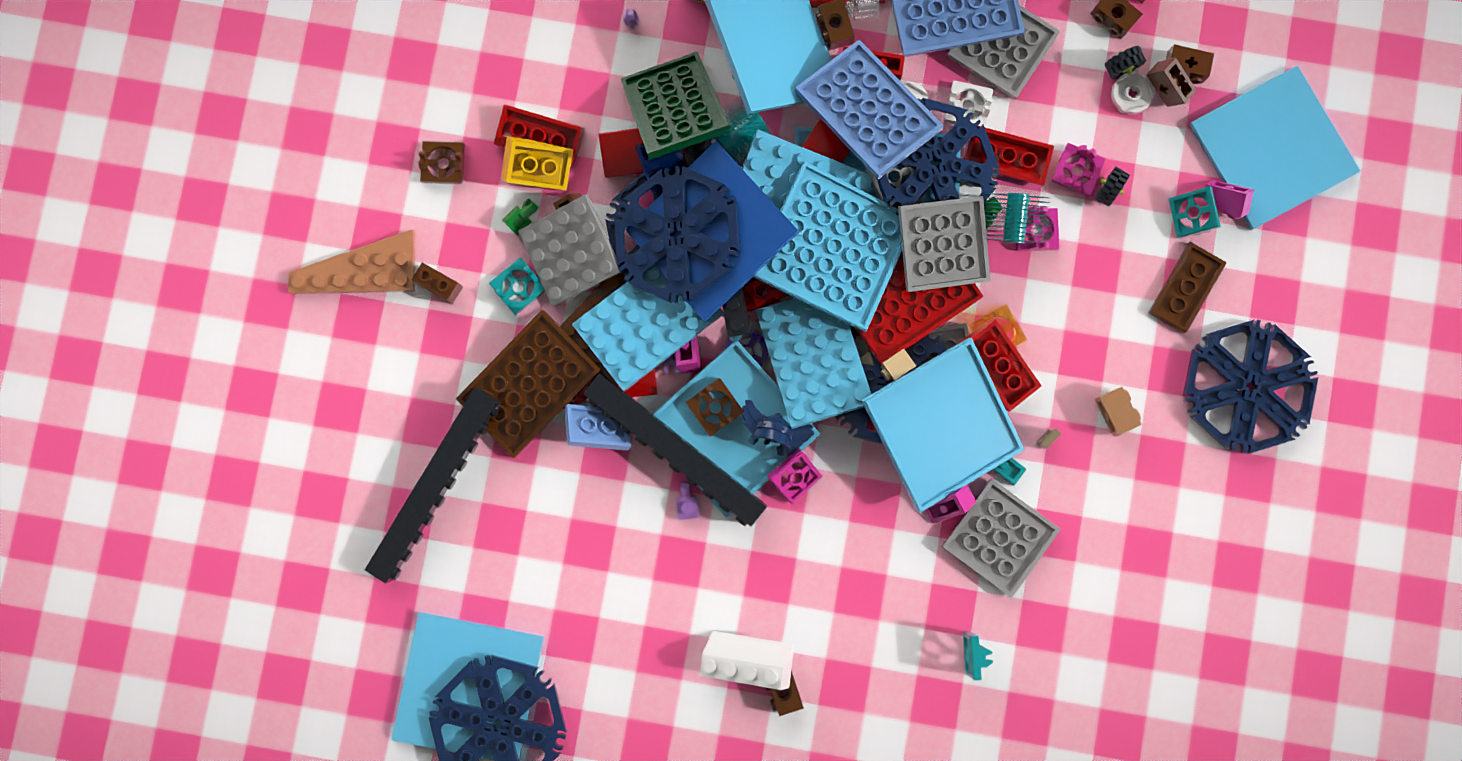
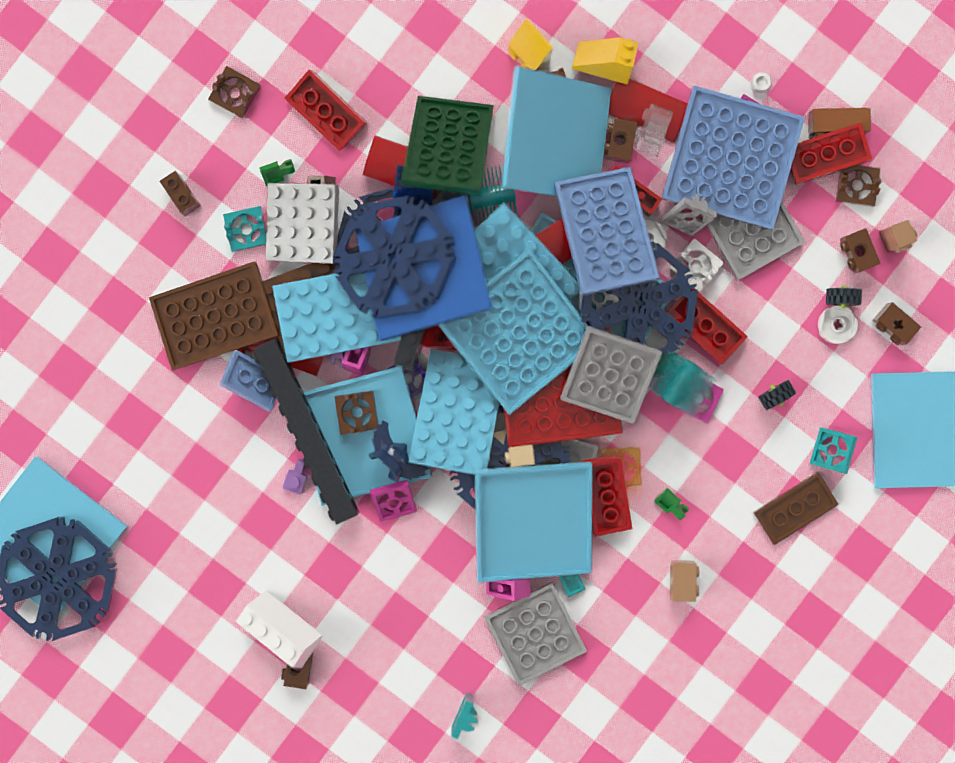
camera: 30 degrees right, 5 degrees up
nougat wing [288,229,415,294] -> none
black brick [365,387,501,584] -> none
yellow slope [501,136,573,190] -> none
medium lavender plate [623,9,640,29] -> none
dark tan tile [1036,428,1062,449] -> none
dark pink piece [1051,143,1106,197] -> none
reddish brown brick [1146,57,1197,107] -> none
dark blue plate [1183,319,1319,454] -> none
dark pink slope [1205,180,1254,219] -> none
none -> green plate [654,488,689,520]
none -> light grey piece [661,194,716,236]

